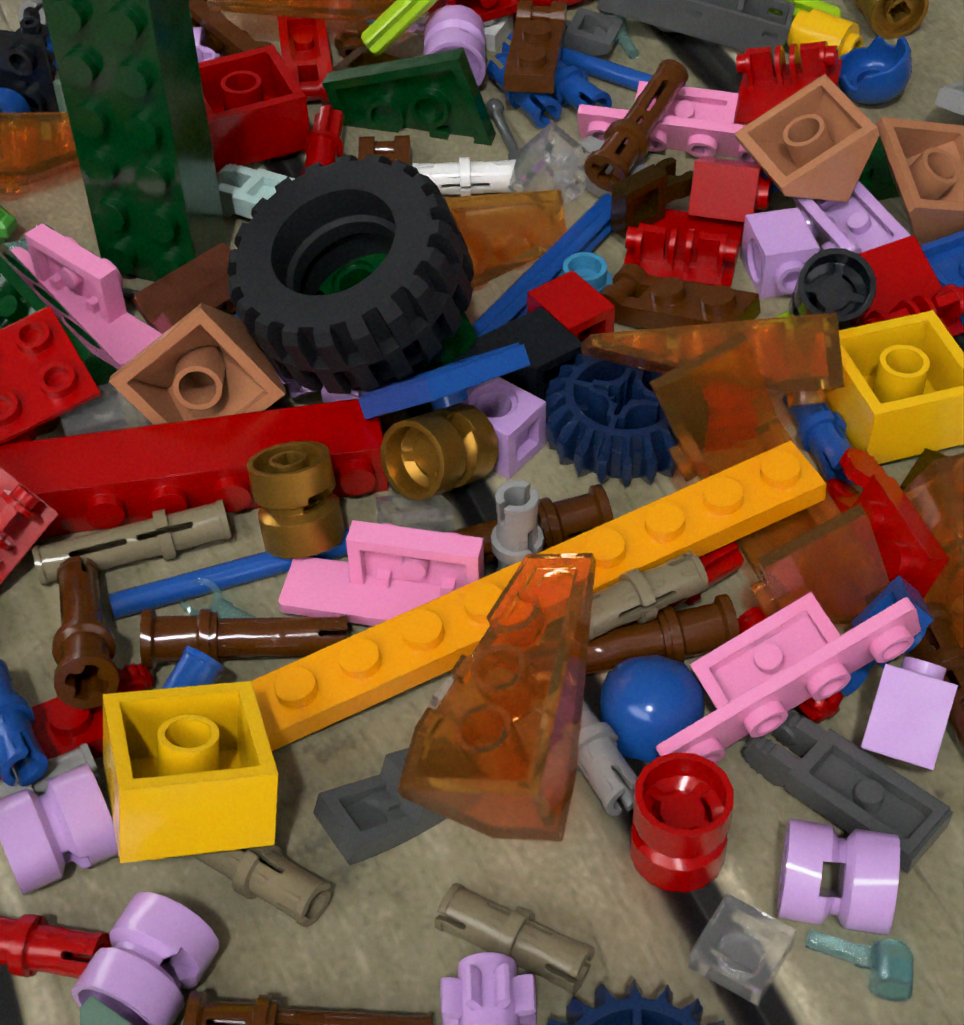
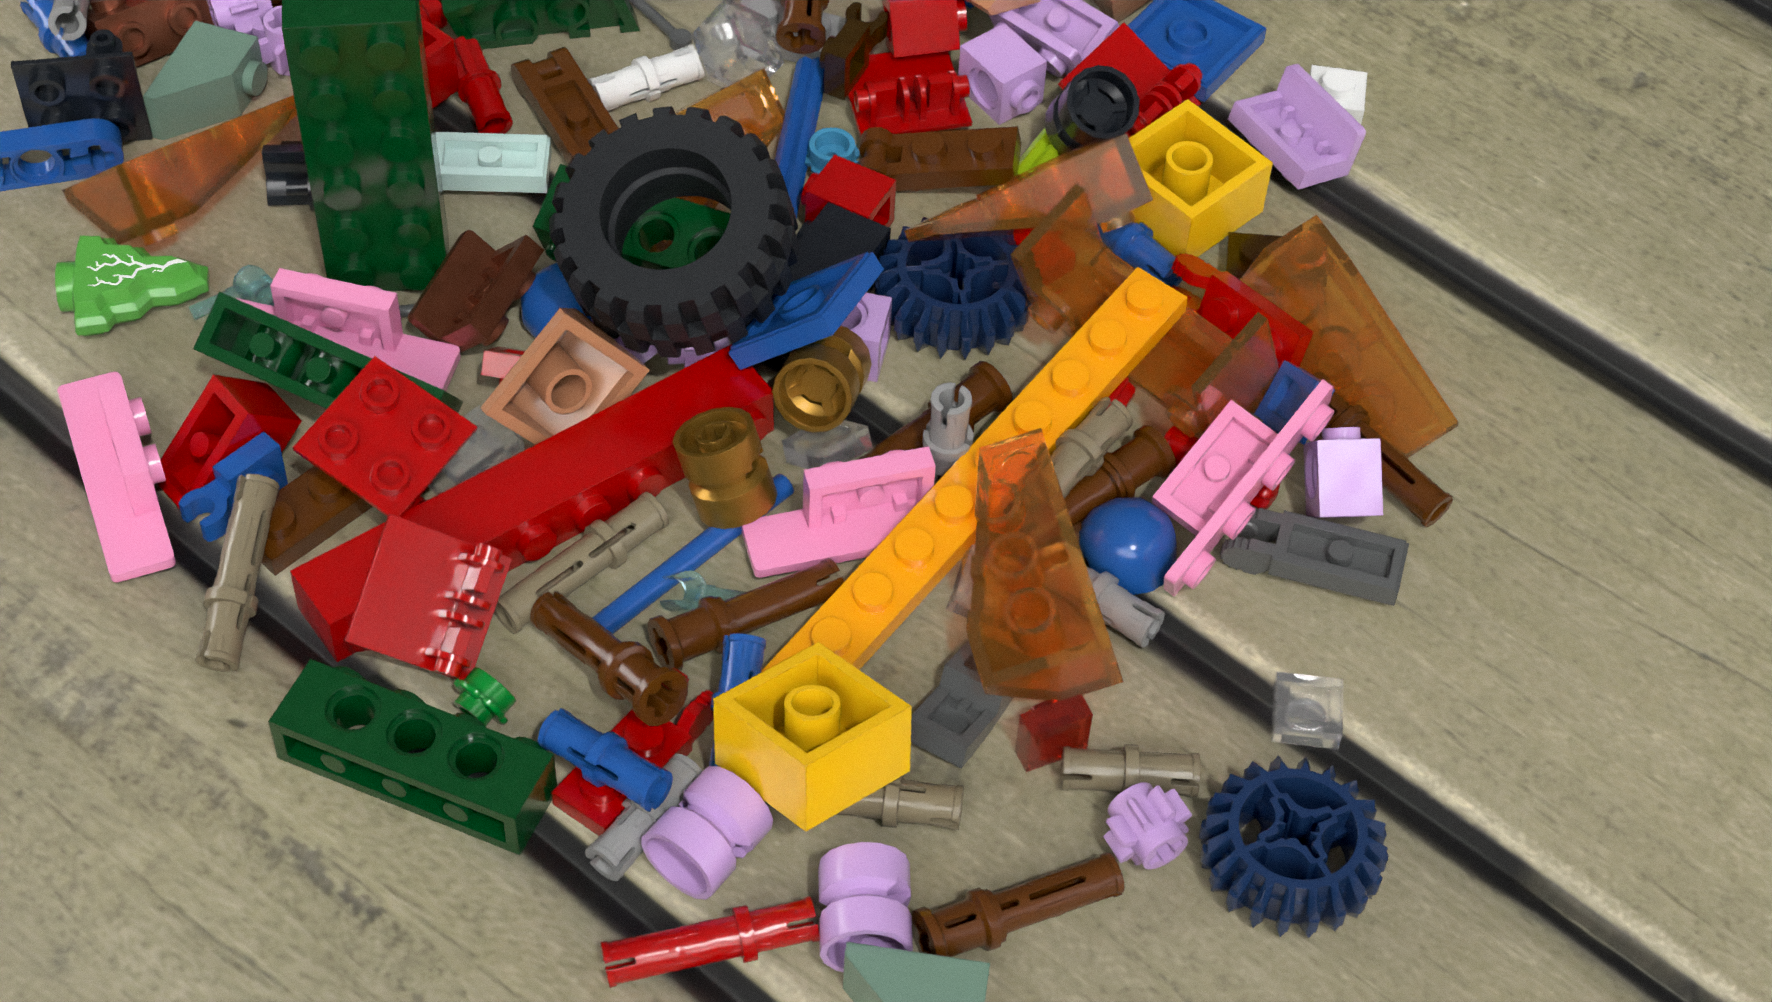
camera: 30 degrees left, 5 degrees up
red wheel [630,752,734,893] -> none
lavender wheel [777,819,900,936] -> none
clear light blue hand [806,929,914,1002] -> none
none -> clear red plate [1015,693,1093,772]

